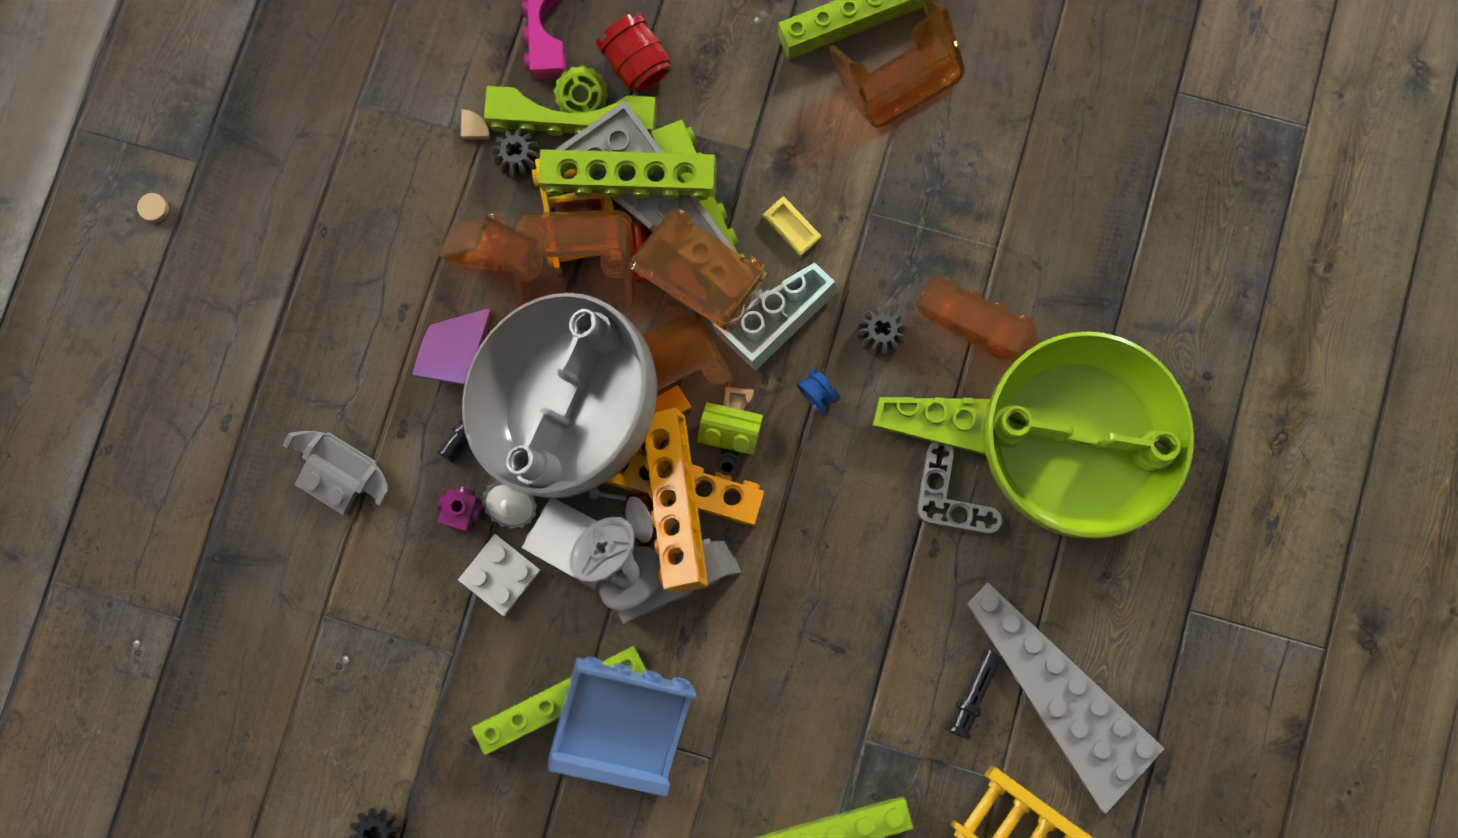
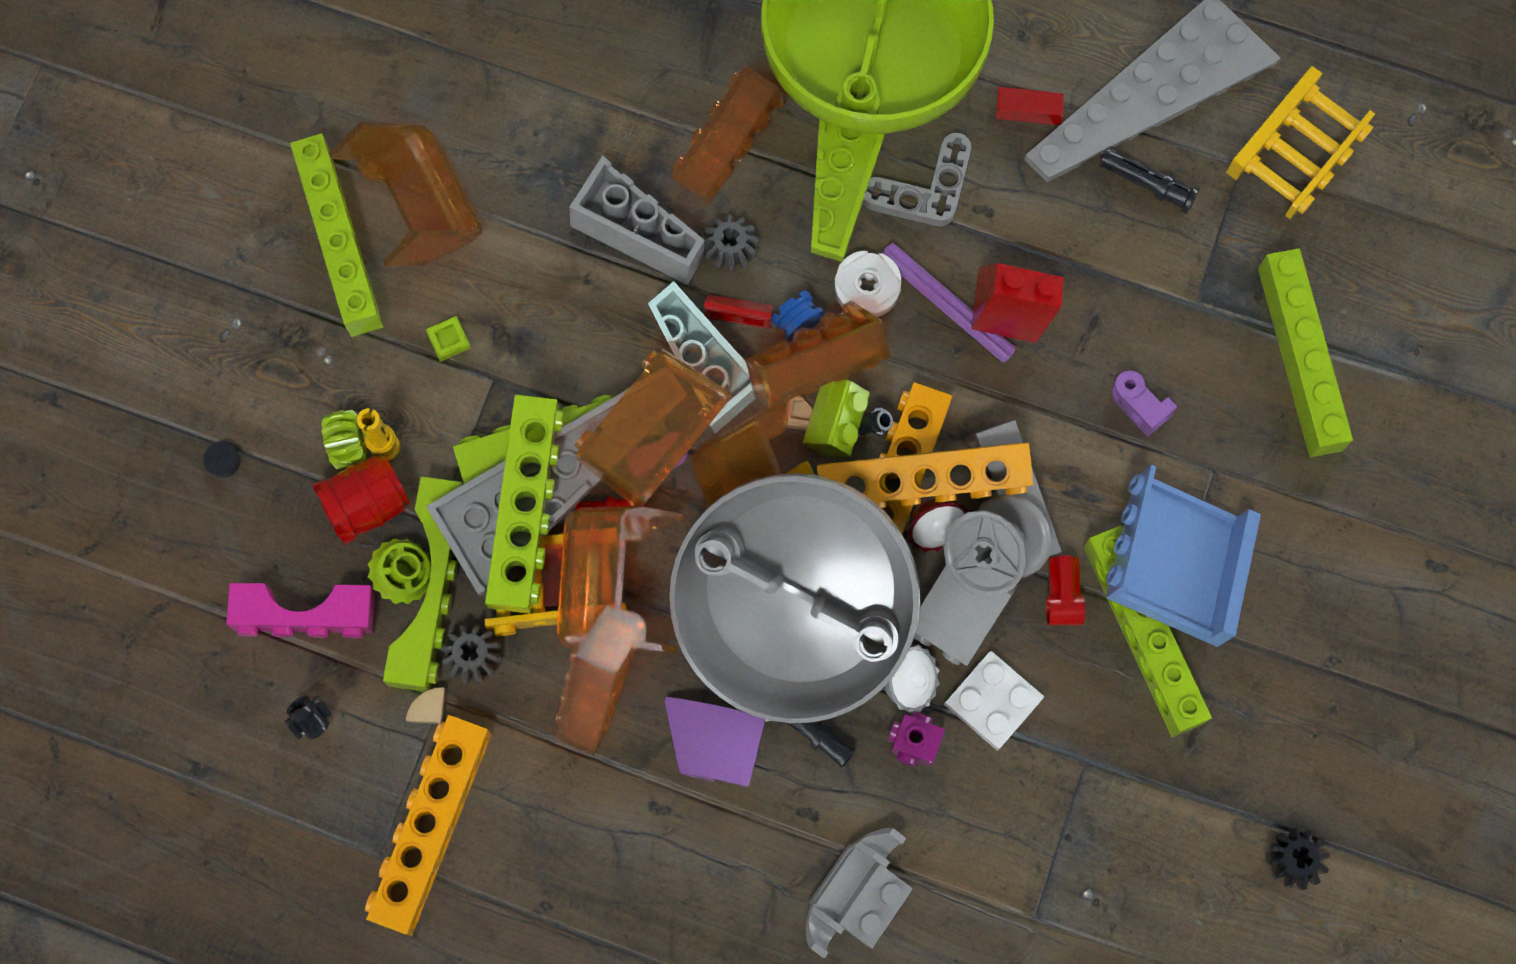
camera: 90 degrees left, 5 degrees down
light yellow tile [763,196,822,257] -> none
none -> black gear [285,696,331,740]
none -> lime gear [321,410,368,469]
none -> yellow pin [357,408,401,462]
none -> light orange brick [365,715,492,936]
none -> lime tile [425,316,471,362]
none -> light grey wedge [569,155,705,285]
none -> red slope [704,294,774,329]
none -> clear orange wedge [745,300,891,408]
none -> white plate [834,251,901,320]
none -> medium lavender axle [882,243,1015,362]
none -> red slope [971,263,1064,343]
none -> red slope [995,87,1064,125]
none -> red piece [1046,555,1085,625]
none -> medium lavender leg [1111,370,1177,437]

